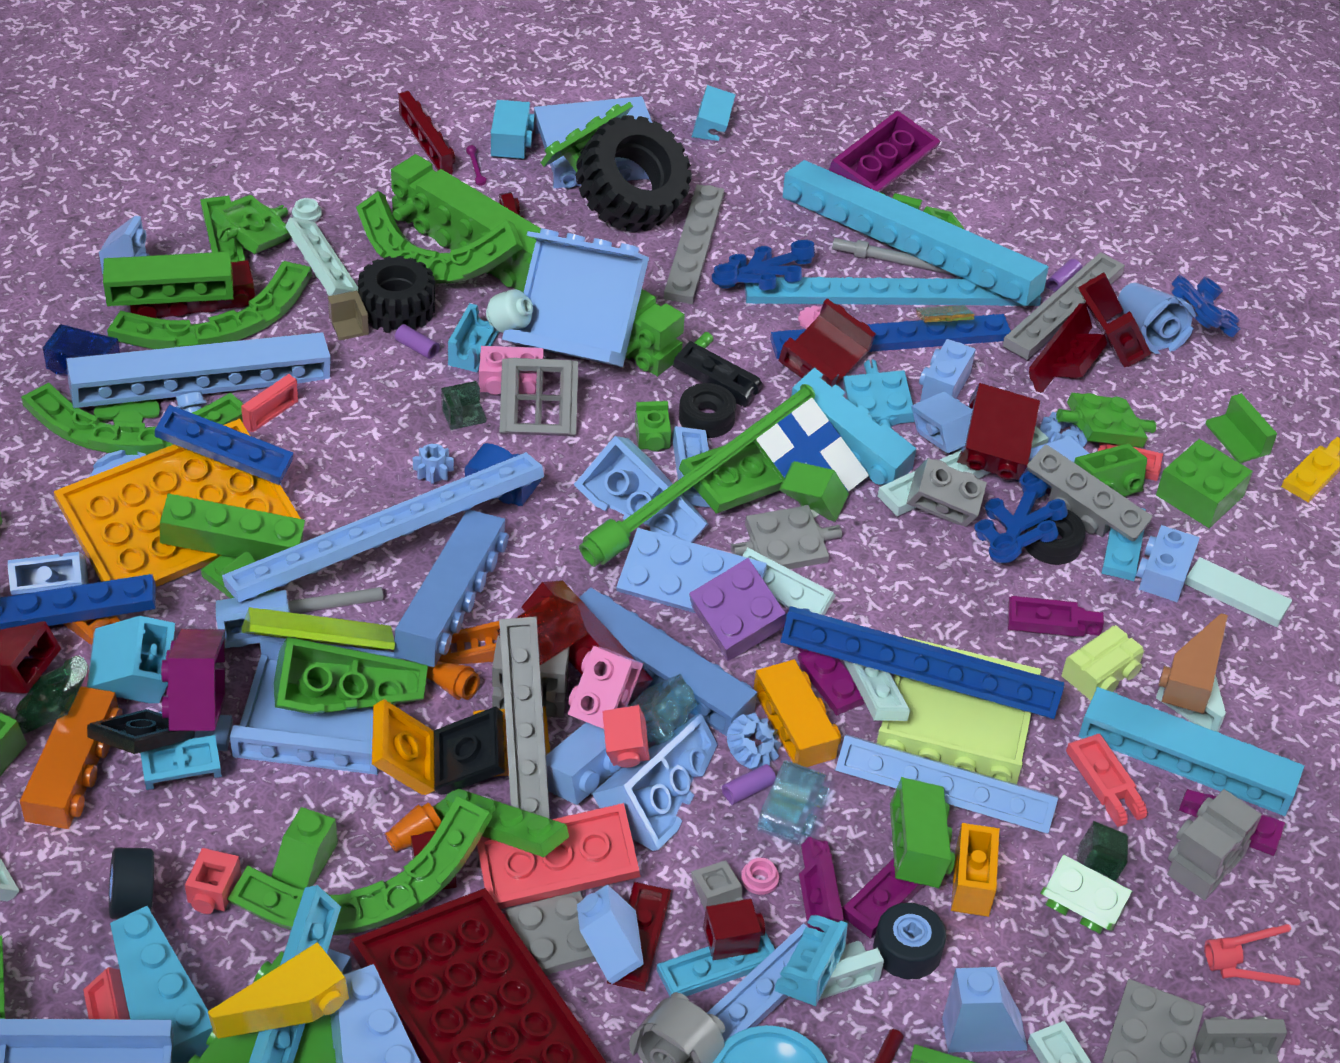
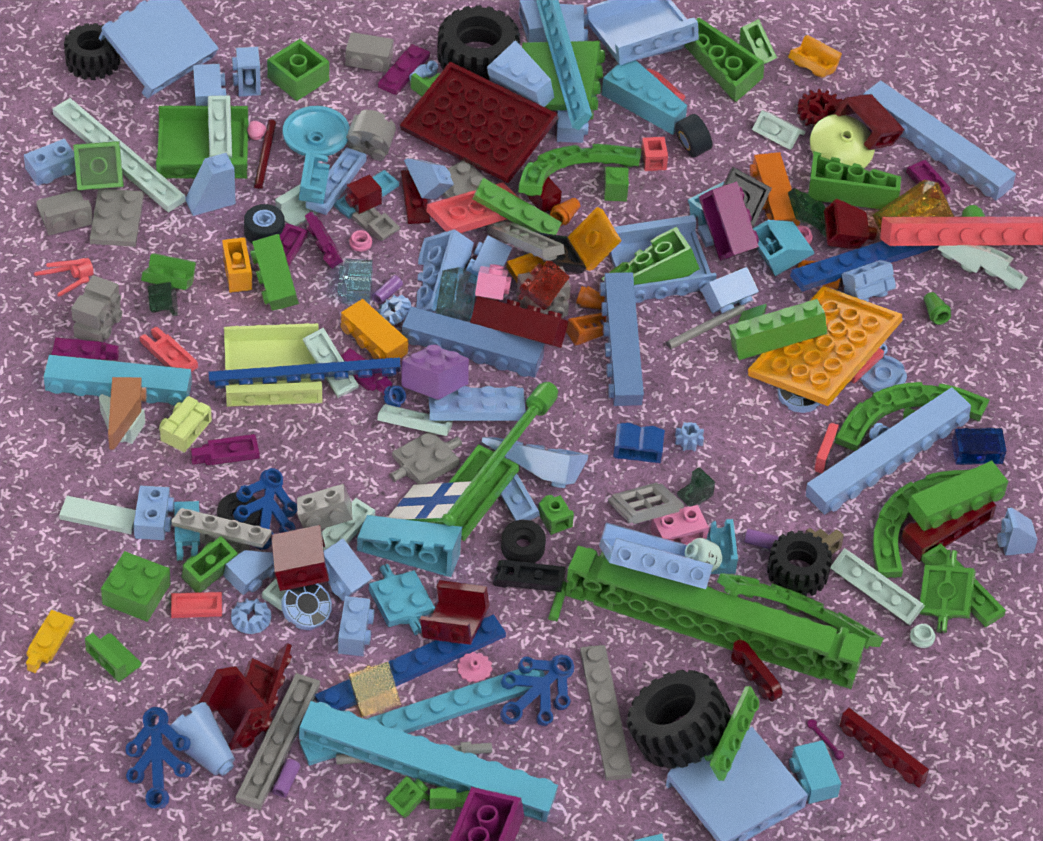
camera: 160 degrees right, 5 degrees up
blue plate [155,404,293,485] -> none
yellow slope [208,942,349,1039] -> none
light blue plate [222,452,544,602] -> none
lime slope [241,607,395,650] -> none
coral brick [602,705,650,768] -> none
bright green slope [779,461,849,522] -> none
light blue plate [835,734,1058,834] -> none
bright green plate [1056,393,1156,448] -> none

